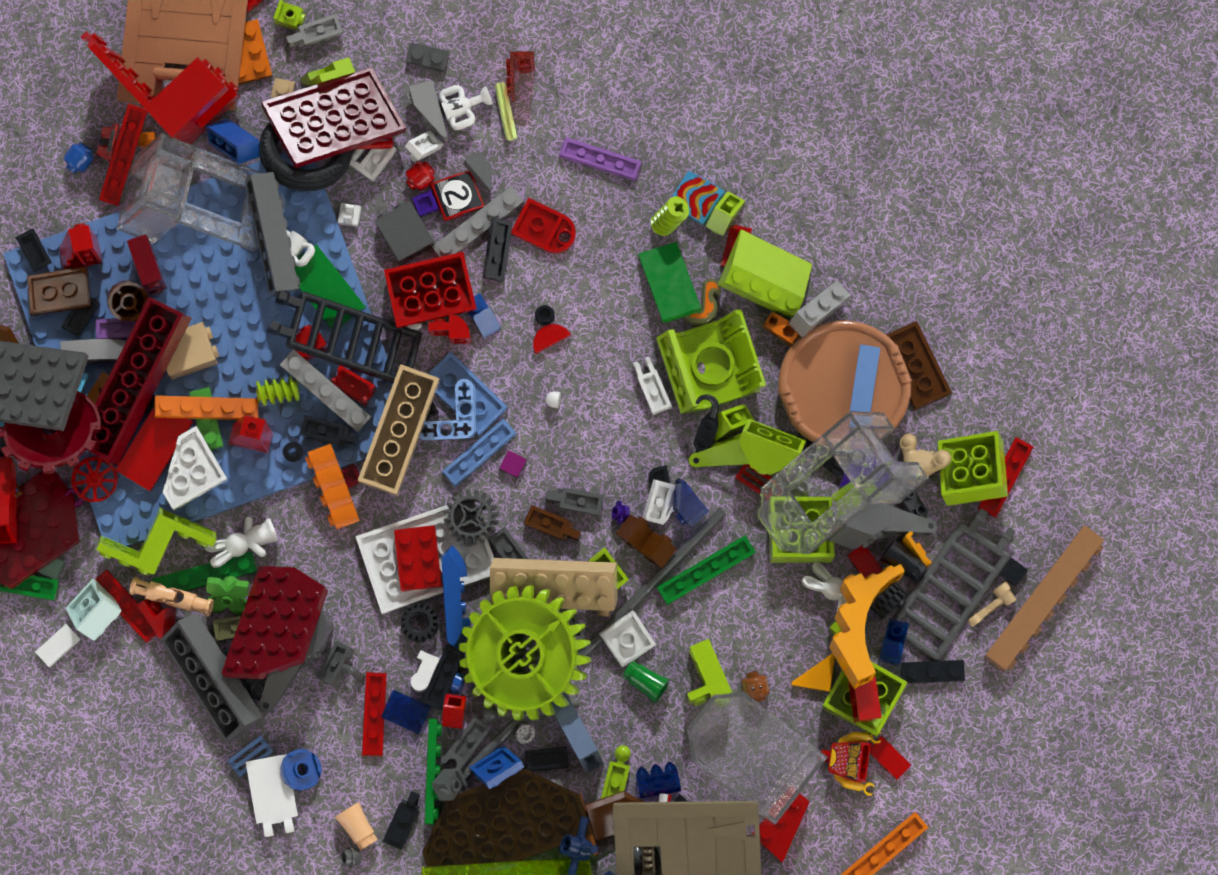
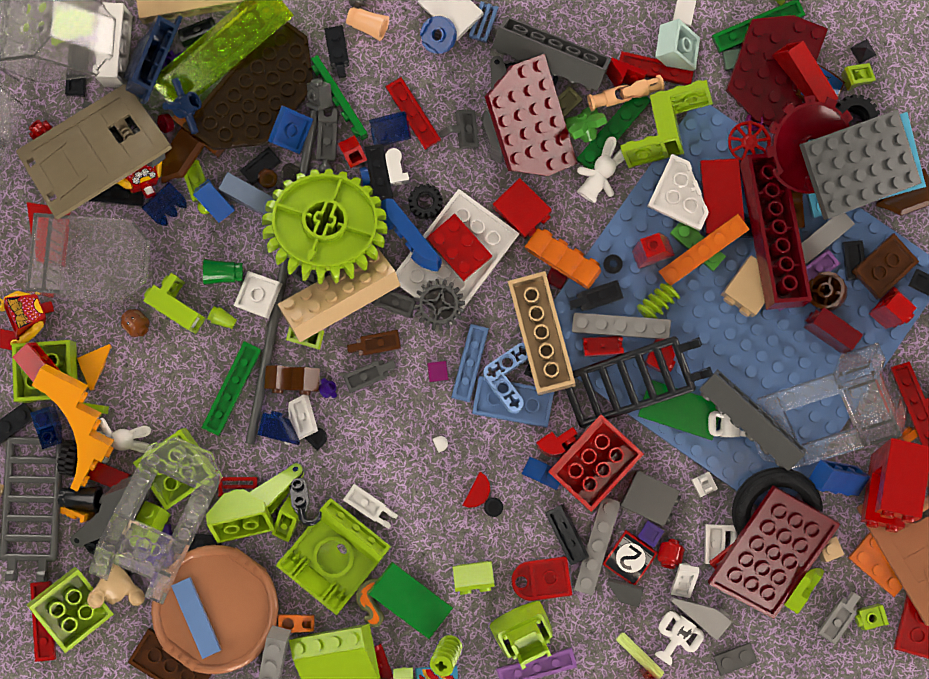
camera: 150 degrees right, 5 degrees up
none -> dark red tile [157,113,174,133]
none -> blue hinge [193,179,235,223]
none -> lime cone [207,306,237,329]
none -> reddish brown tile [258,169,277,188]
none -> lime slope [453,560,495,595]
none -> lime piece [489,601,553,670]
none -> red brick [492,178,552,239]

